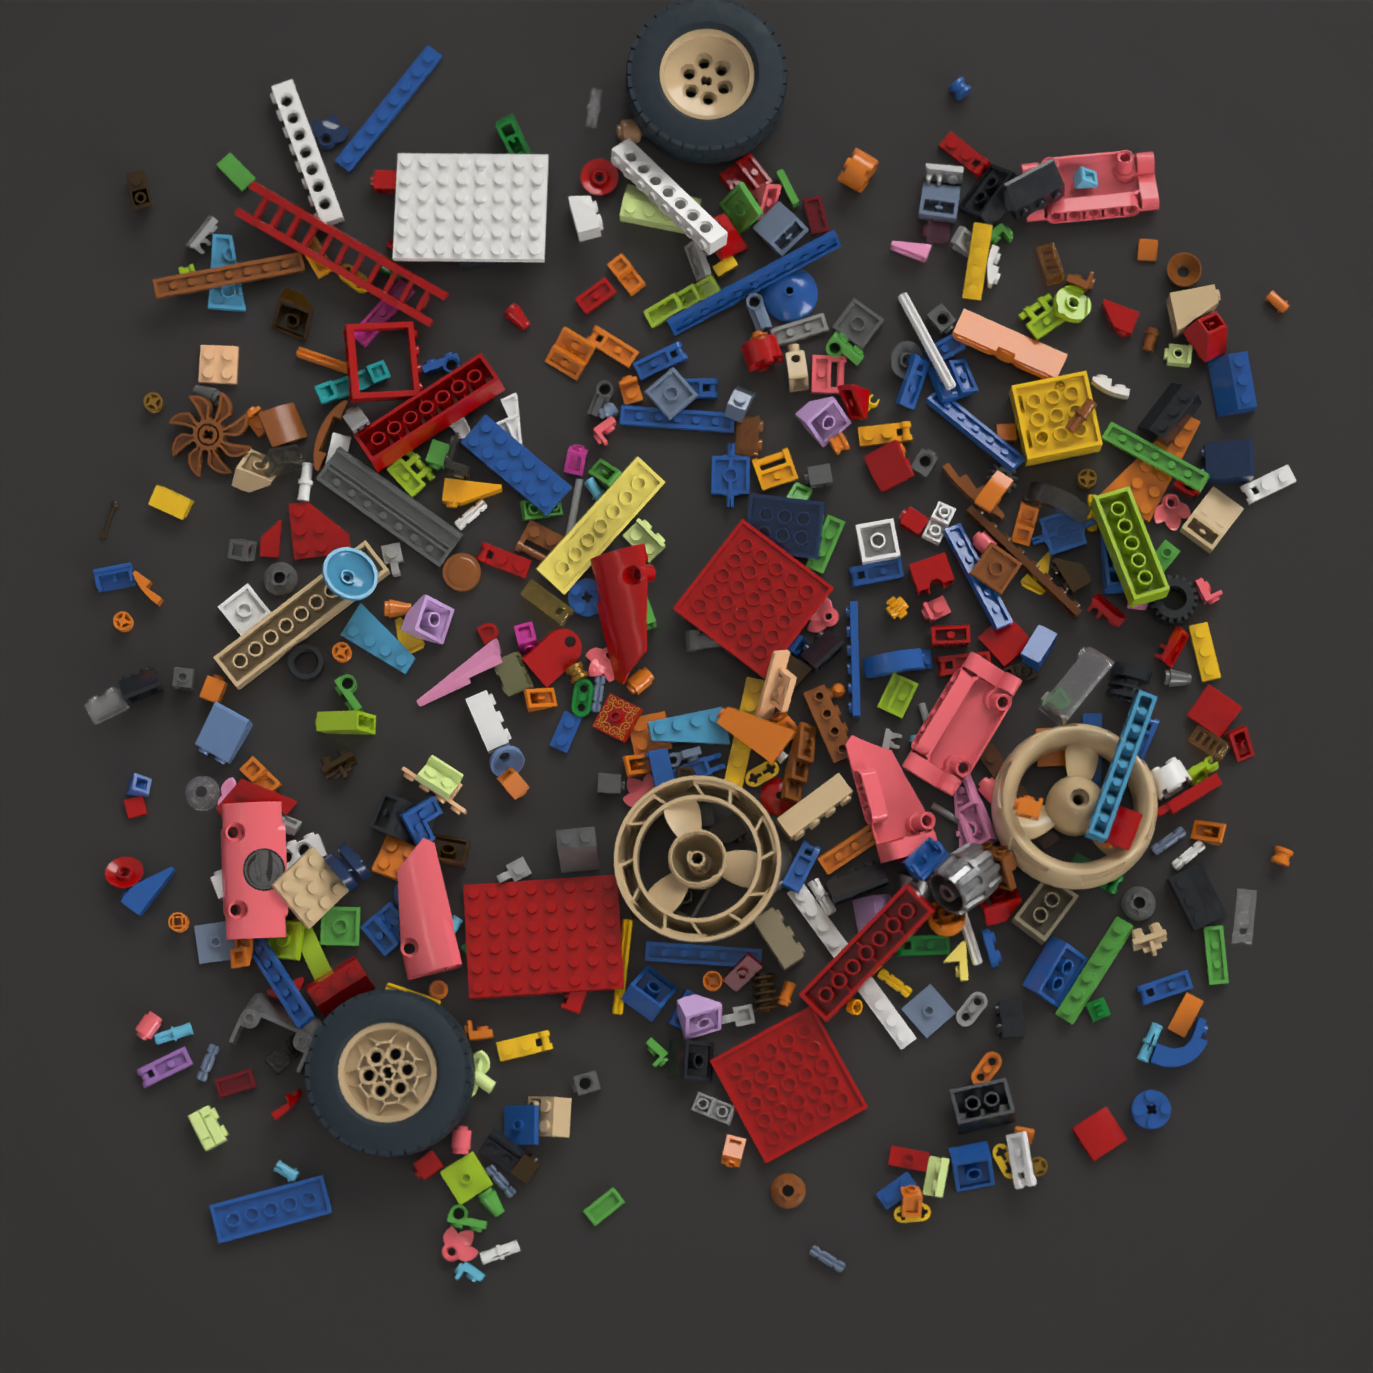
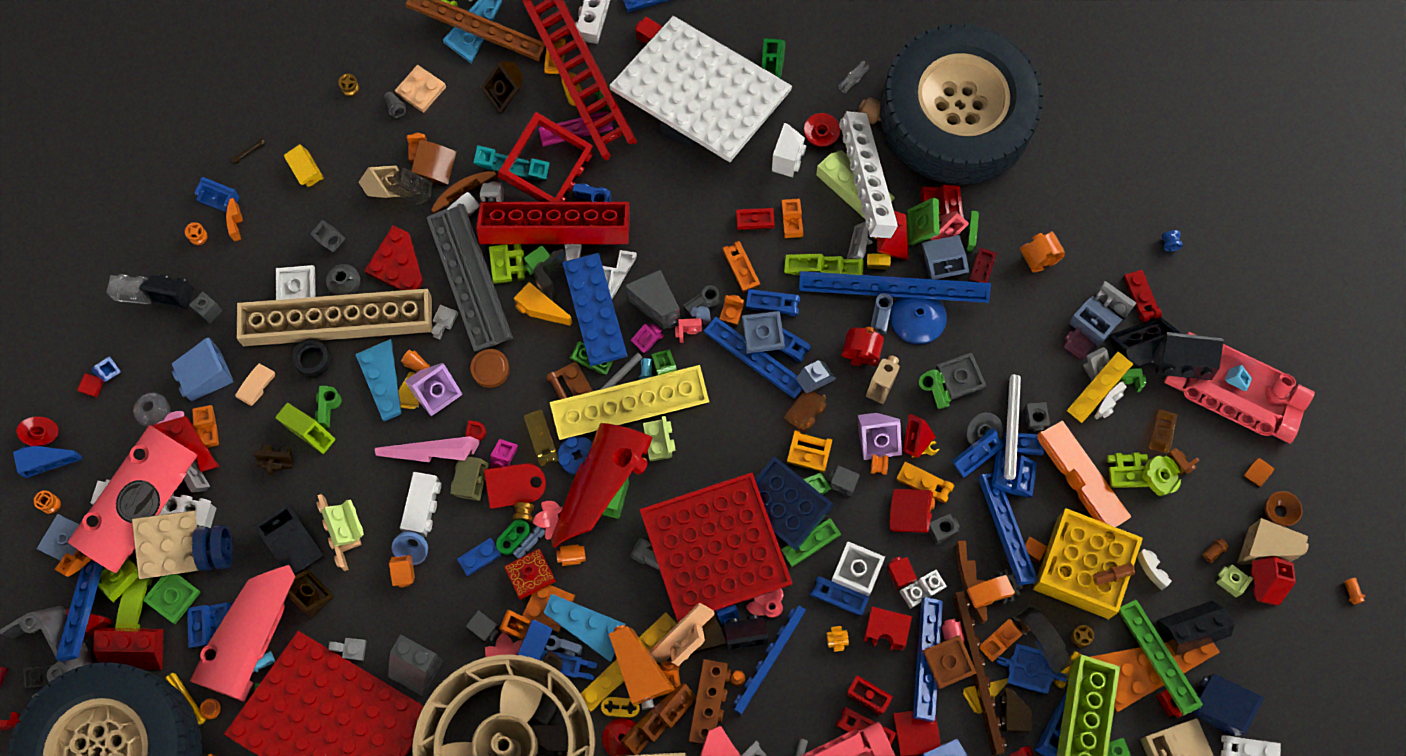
camera: 30 degrees right, 10 degrees down
dark orange piece [169,392,252,477] -> none
orange brick [199,674,228,704] -> none
red slope [260,520,282,558] -> none
orange axle [296,347,347,374] -> none
white pin [297,462,314,502] -> none
dark azure dish [322,547,378,601] -> none
orange wheel [332,642,352,663] -> none
orange plate [372,836,416,881] -> none
blue plate [400,796,443,846] -> none
white axle [454,499,488,530] -> none
red plate [476,542,532,579] -> none
red cone [503,303,531,331] -> none
orange slope [524,688,557,712] -> none
orange slope [545,327,597,381] -> none
blue plate [711,443,750,508] -> none
light grey tile [769,313,829,347] -> none
coral plate [811,355,847,395] -> none
blue arch [863,648,933,678] -> none
lime plate [877,673,919,719] -> none
bright pink slope [890,241,932,262] -> none
coral bracket [921,595,951,623] -> none
red slope [1101,299,1140,338] -> none
coral plate [1154,493,1191,531] -> none
blue slope [1207,351,1257,417] -> none
none -> light nougat slope [236,363,275,406]
none -> dark grey slope [626,270,680,329]

